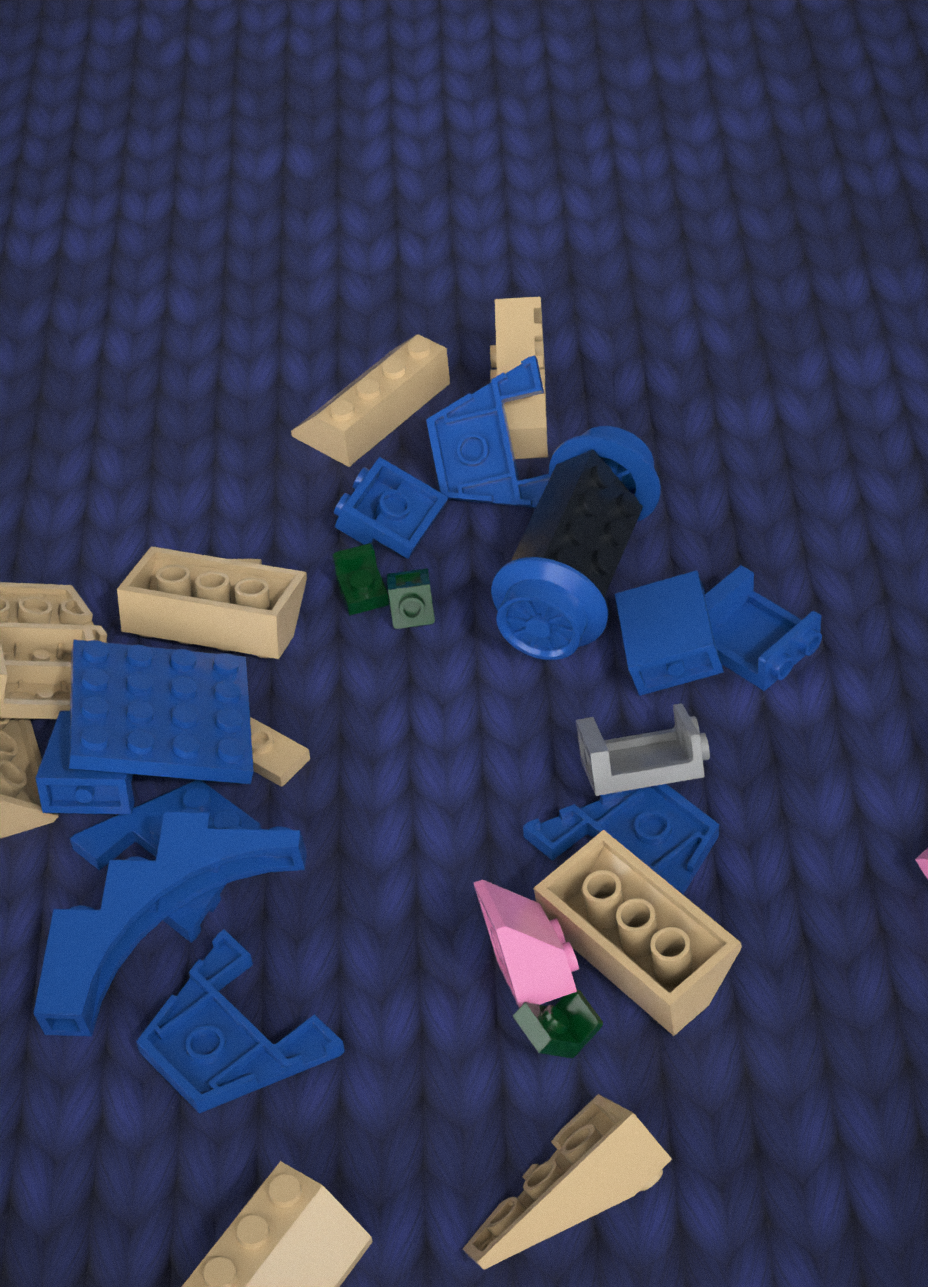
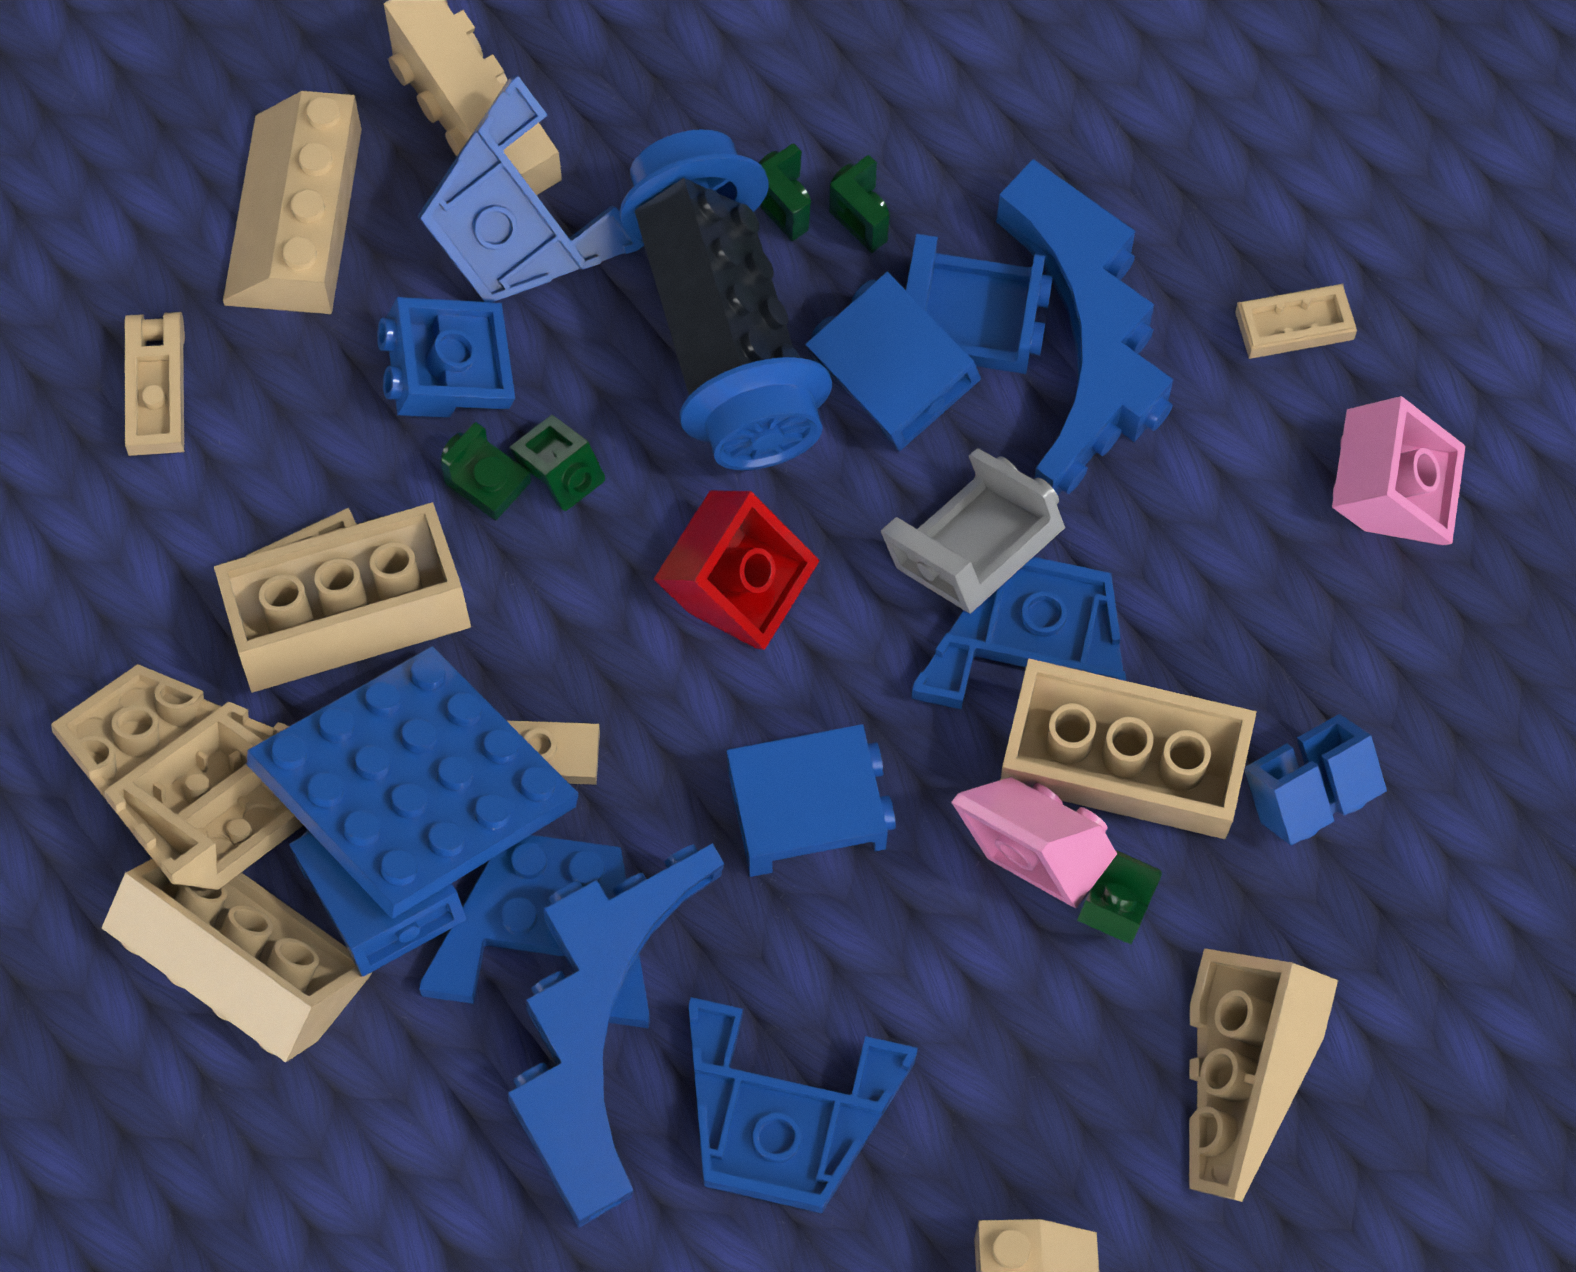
camera: 40 degrees left, 20 degrees up
none -> tan plate [125,312,185,456]
none -> red slope [654,490,820,650]
none -> blue panel [727,724,896,877]
none -> dark green bracket [758,143,811,242]
none -> dark green bracket [829,155,890,253]
none -> blue arch [996,159,1174,495]
none -> blue piece [1244,714,1387,846]

